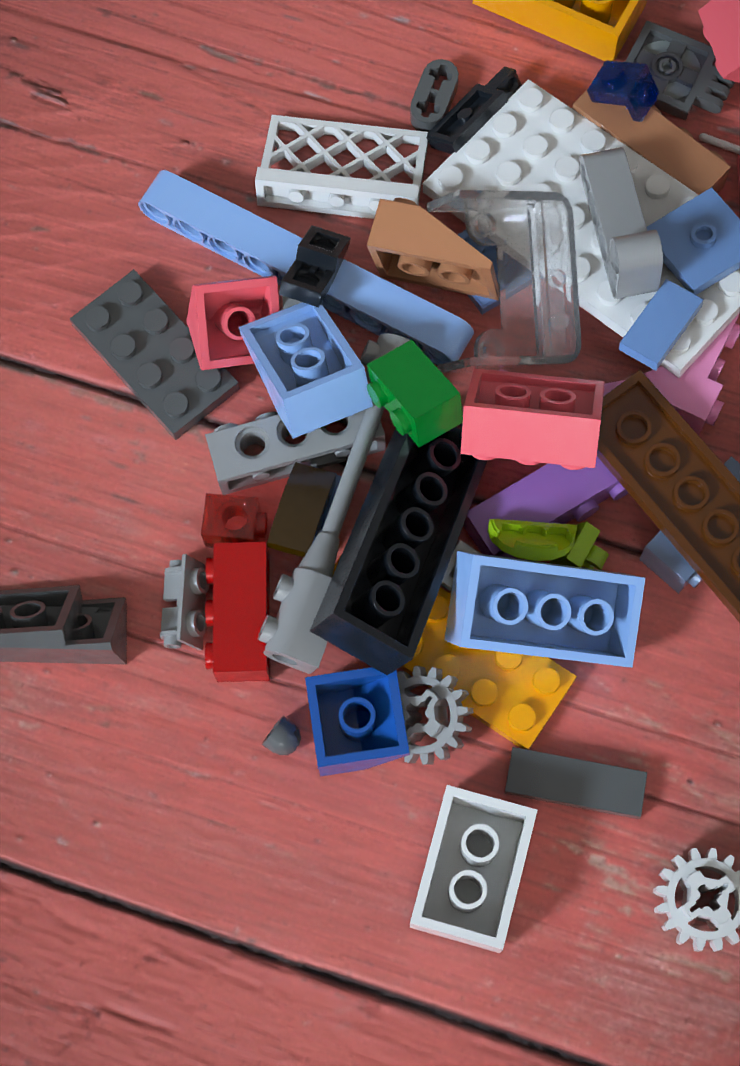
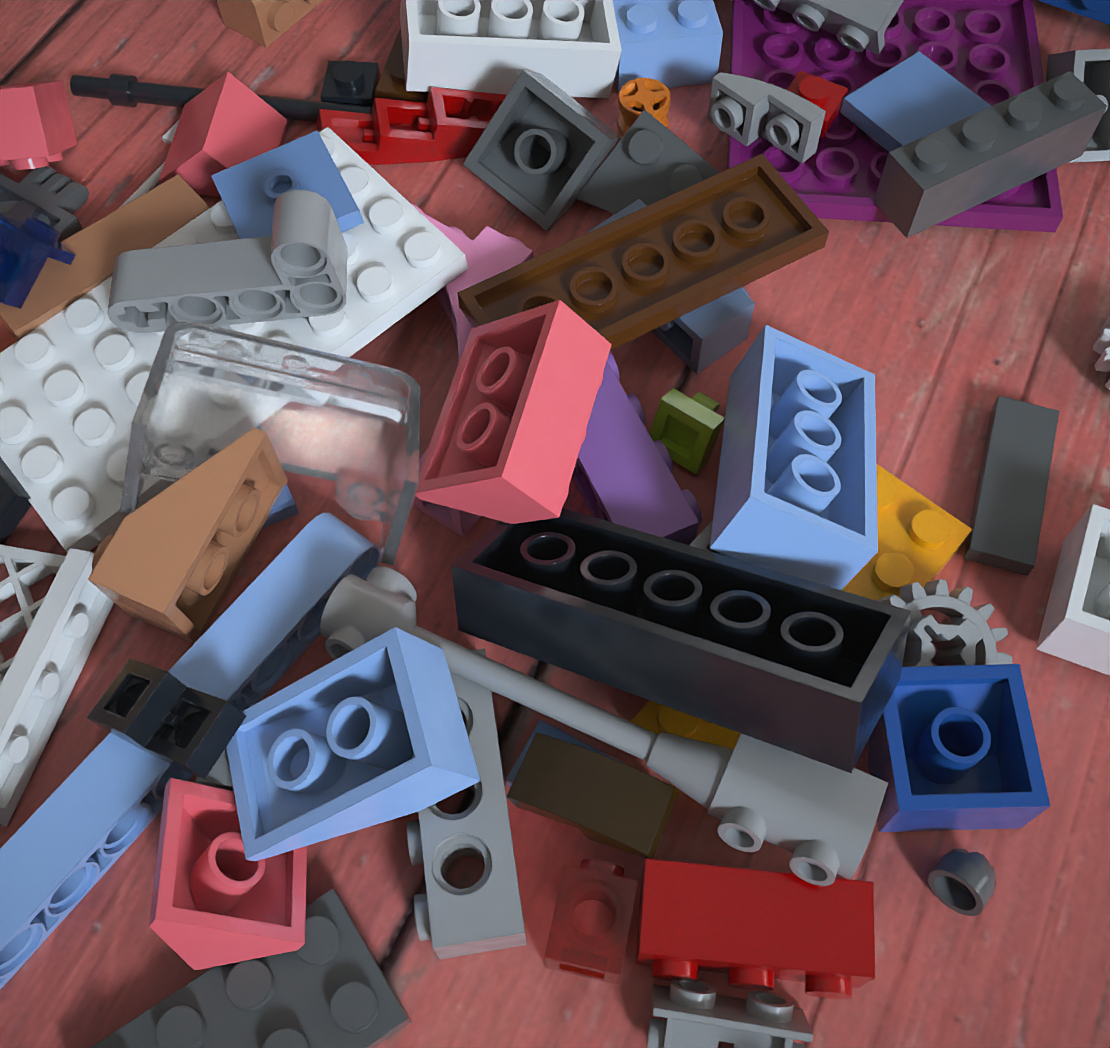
camera: 85 degrees left, 10 degrees down
green brick [367,340,463,447] -> none
lime tile [487,519,577,561] -> none
medium blue tile [619,279,704,371] -> none

